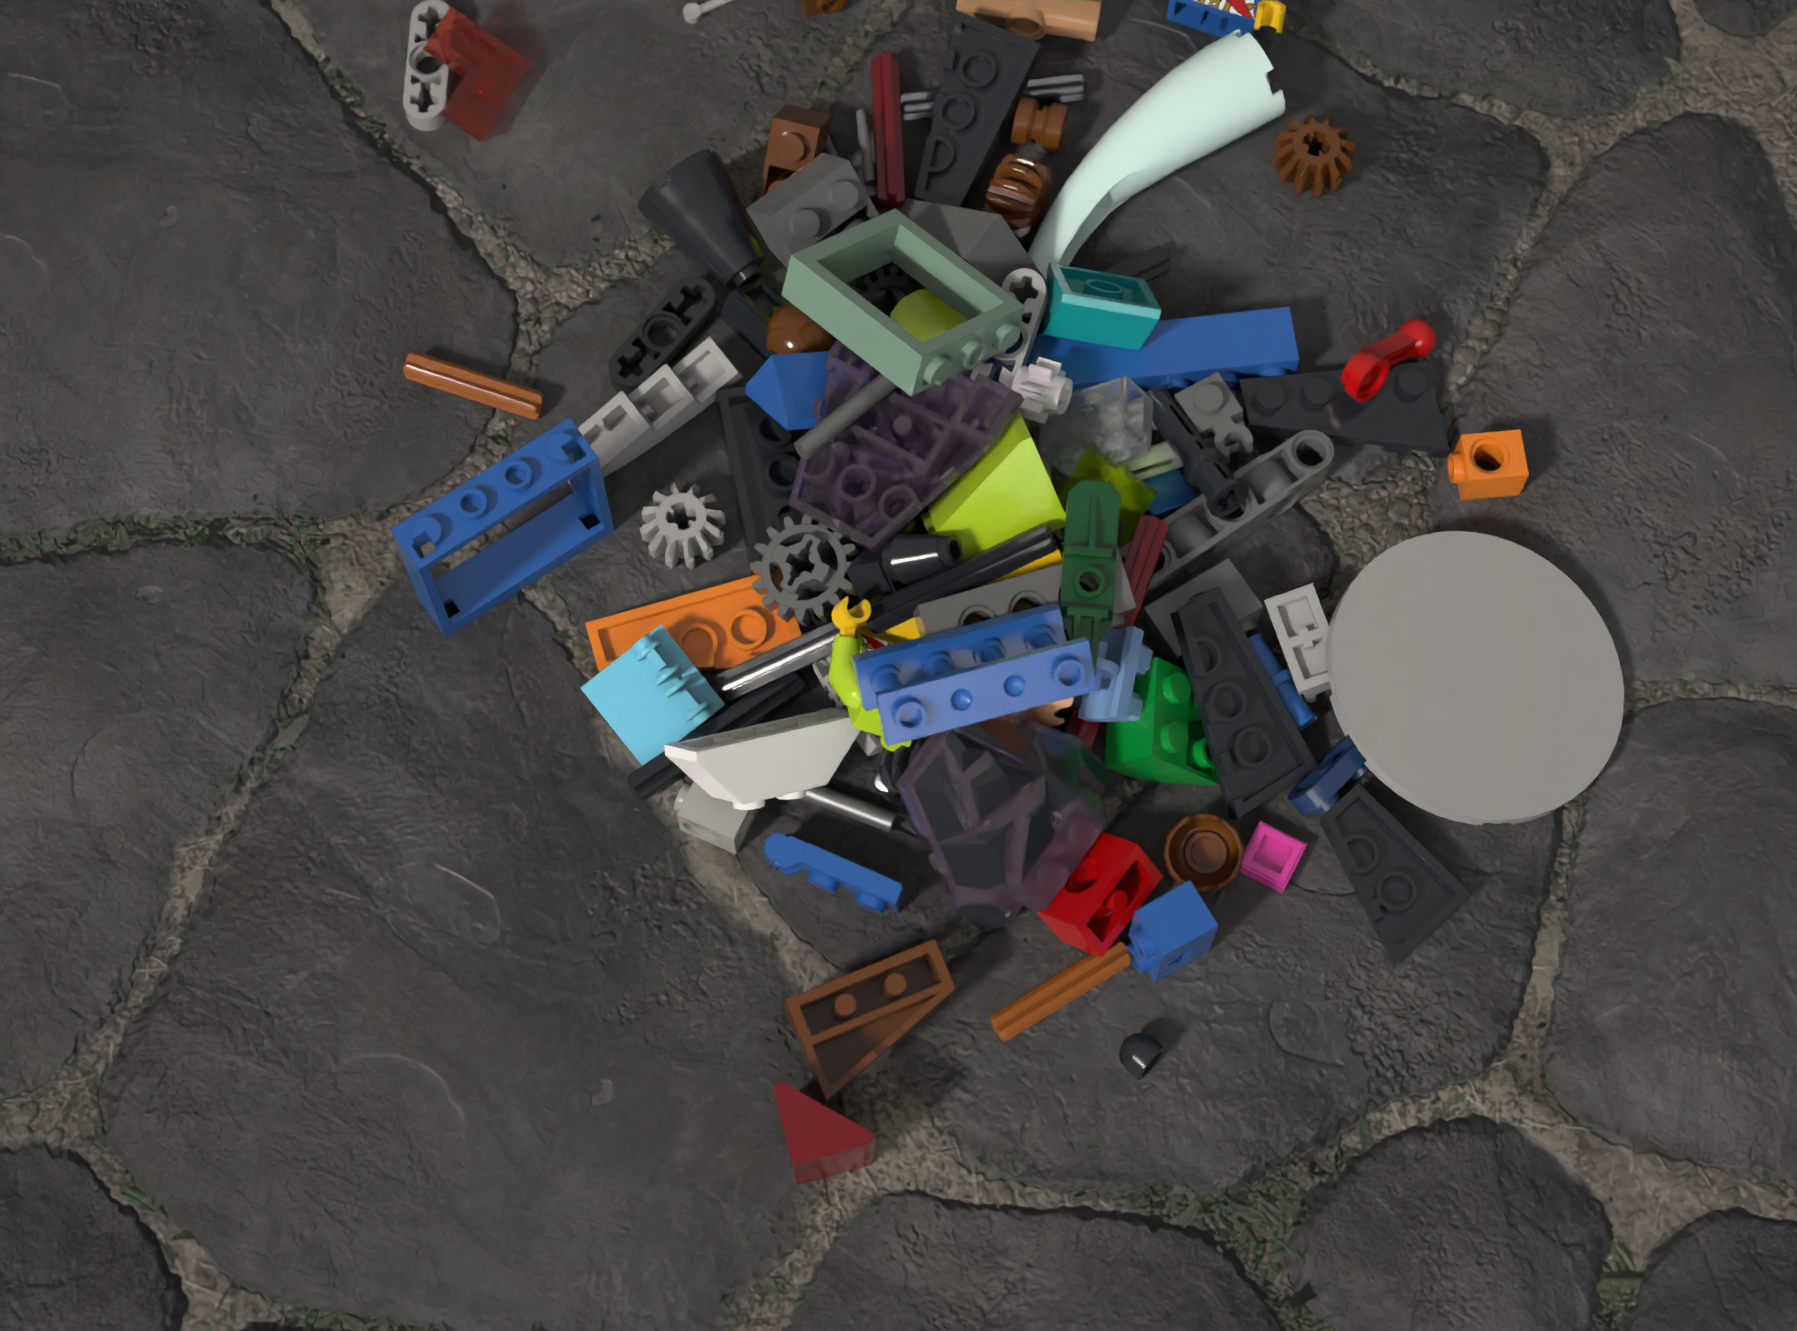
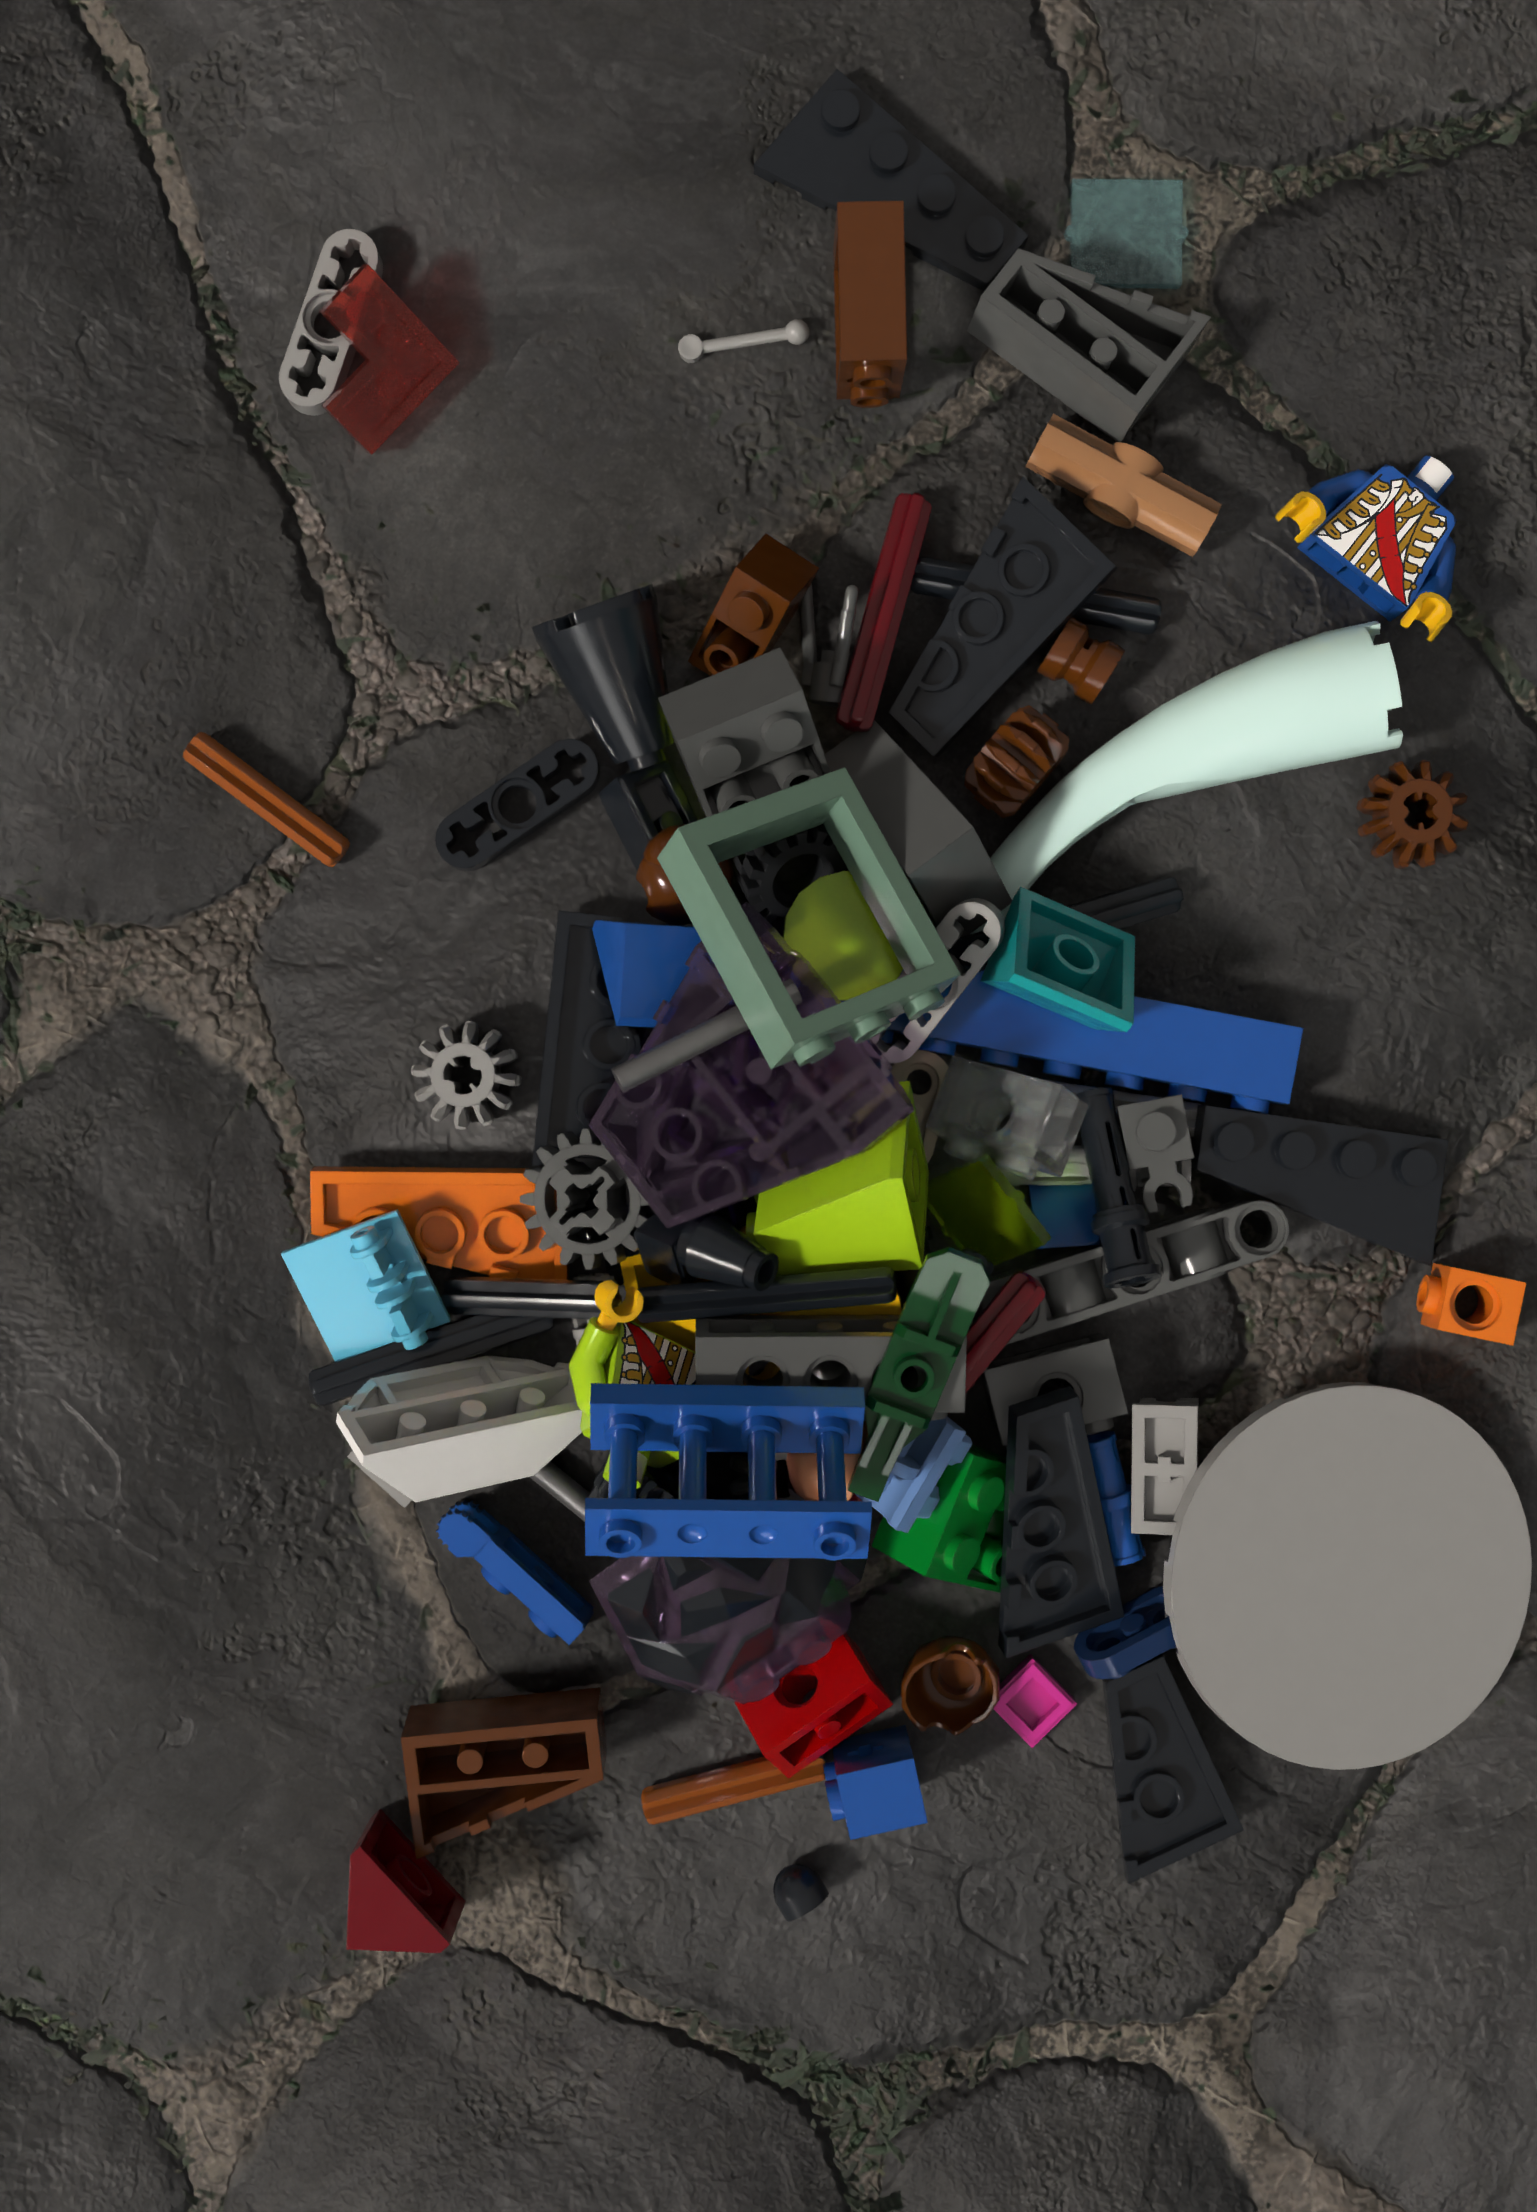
camera: 15 degrees right, 20 degrees up
blue window [391,418,615,638] -> none
light grey slope [567,336,744,486] -> none
white gear [1011,357,1073,424] -> none
red piece [1341,319,1437,403] -> none

